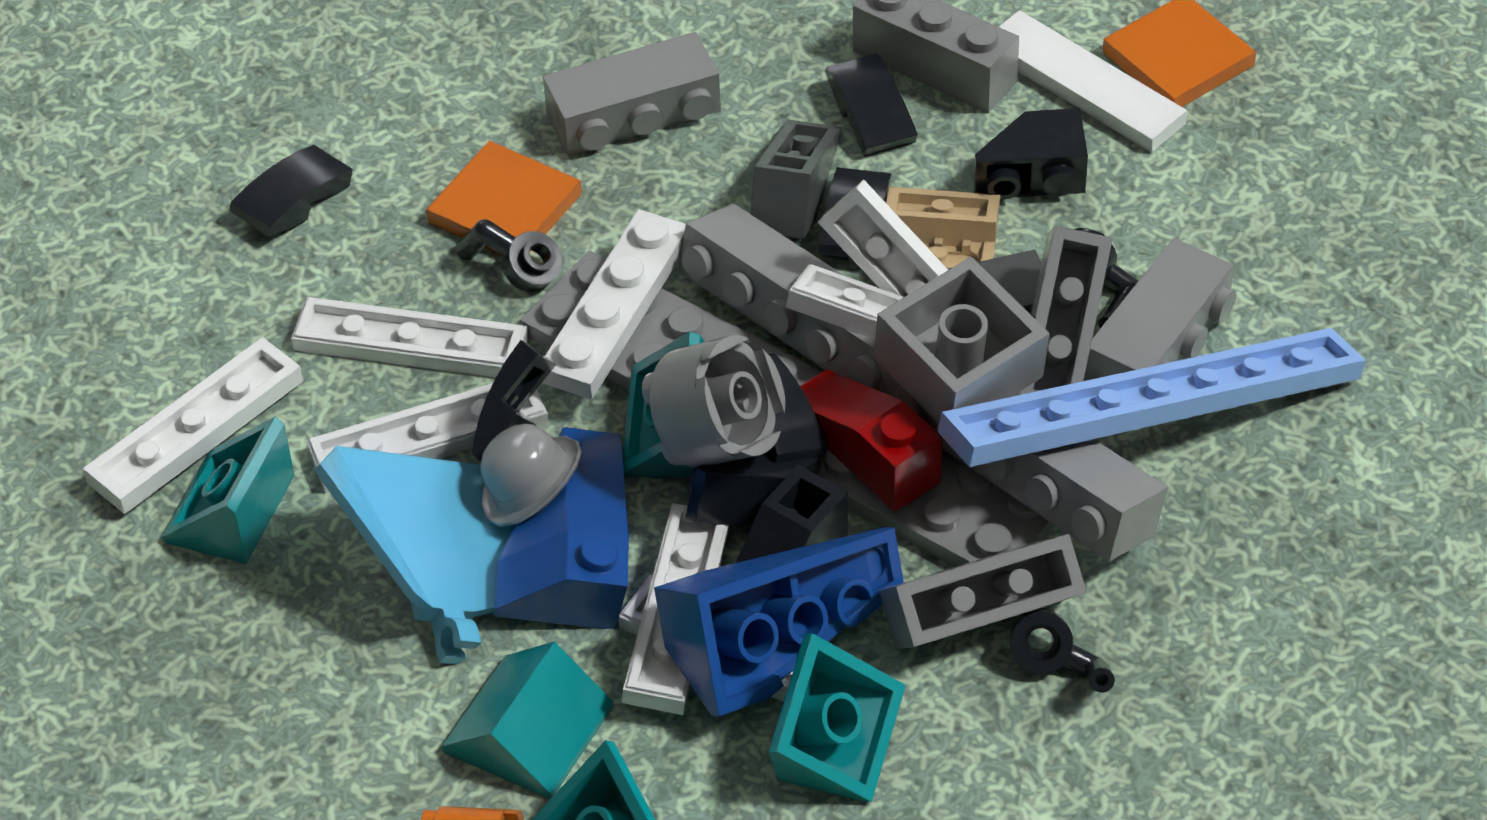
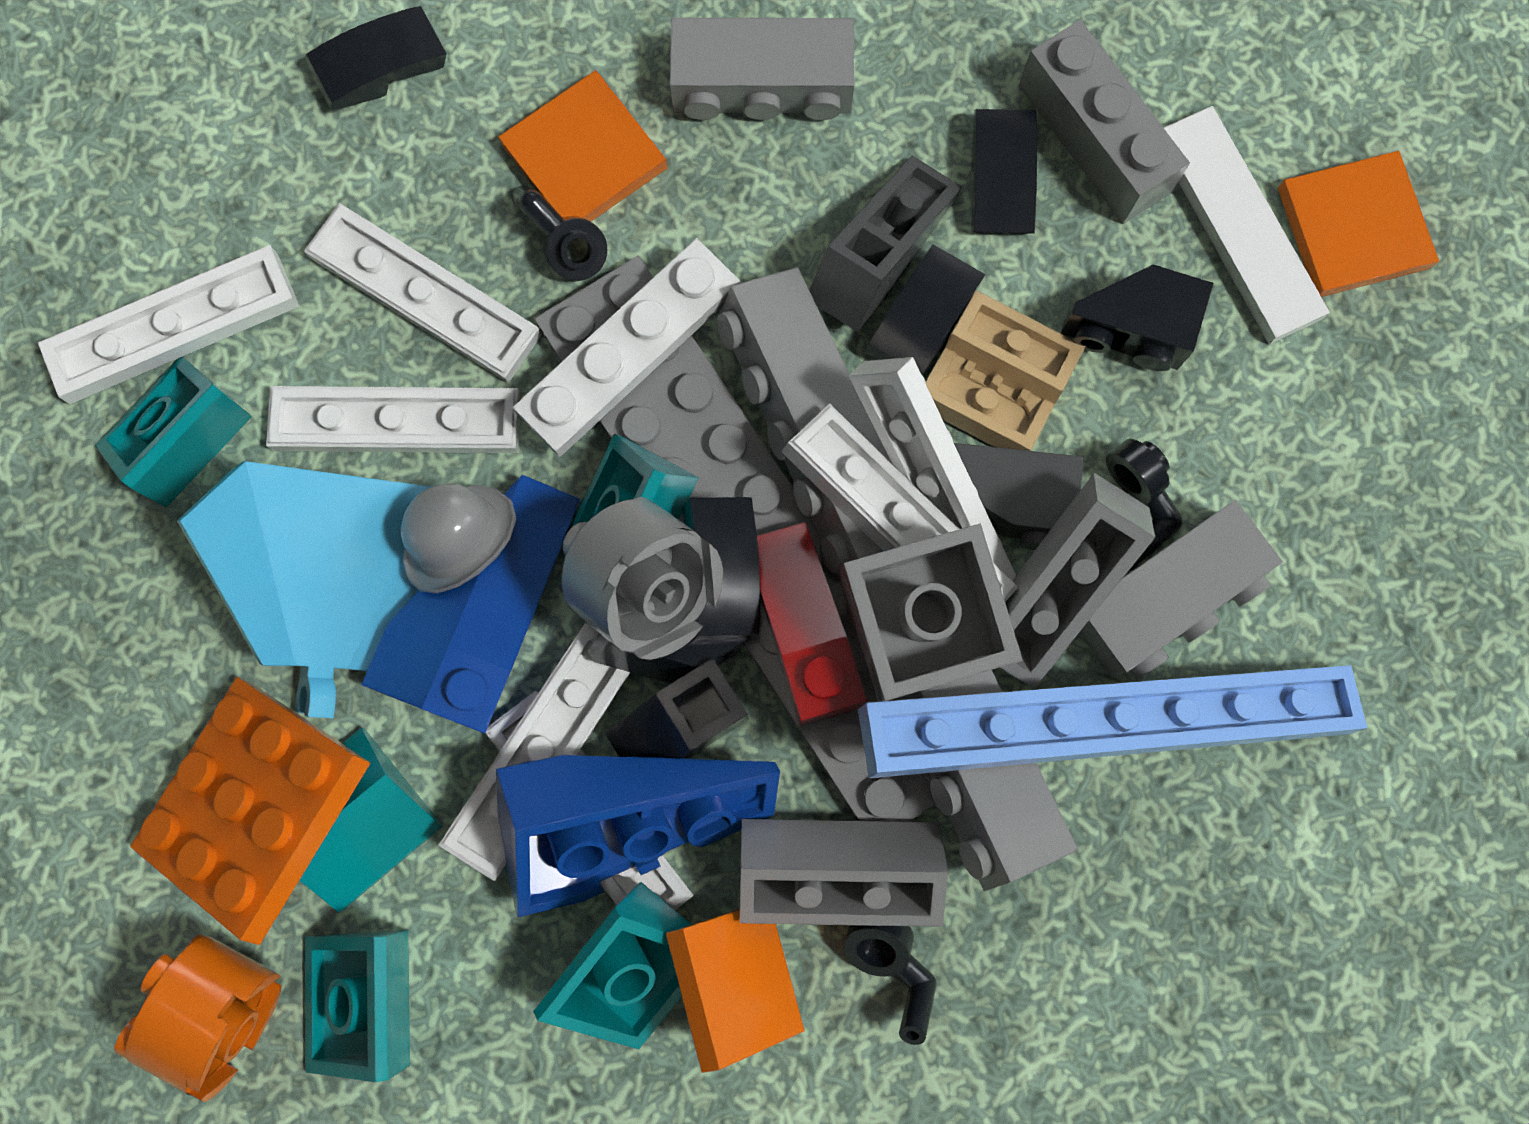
camera: 20 degrees right, 30 degrees up
black slope [472,340,556,462] -> none
none -> orange plate [130,677,370,945]
none -> orange tile [666,909,805,1073]

